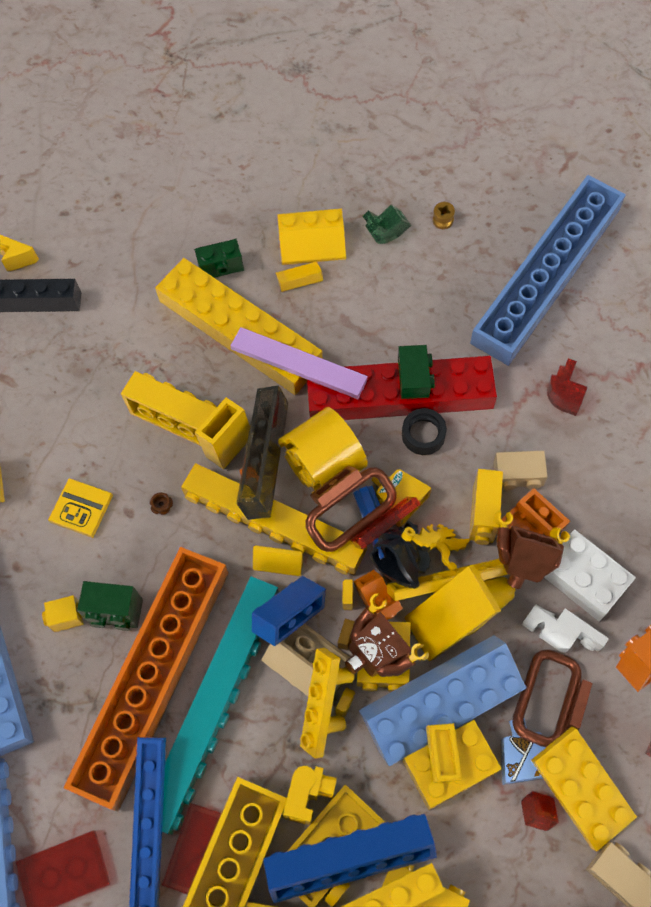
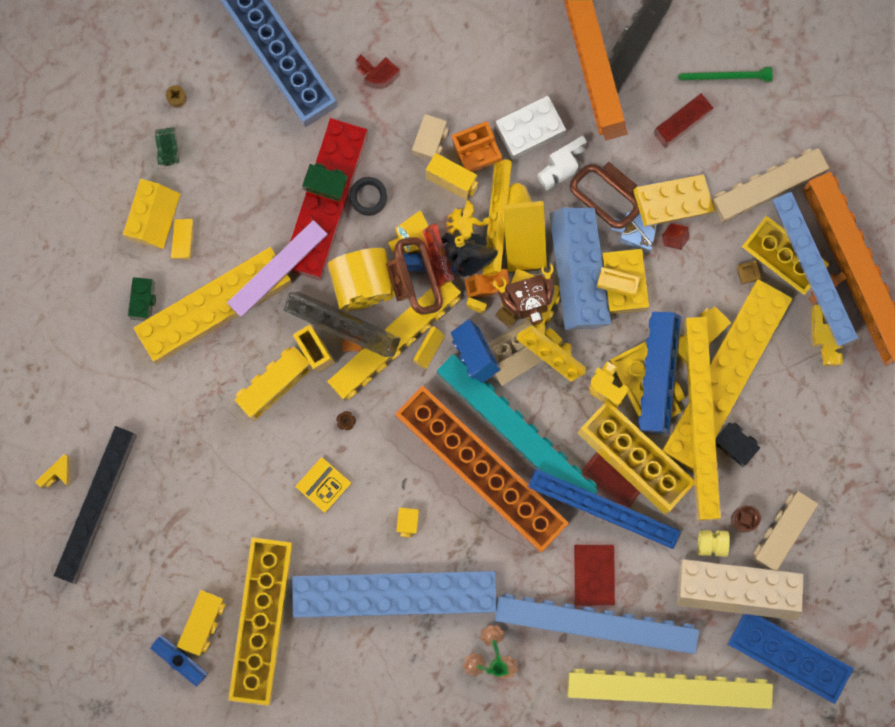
camera: 75 degrees left, 15 degrees up
dark green brick [77,581,143,631] -> none
copper torso [494,511,570,589] -> none

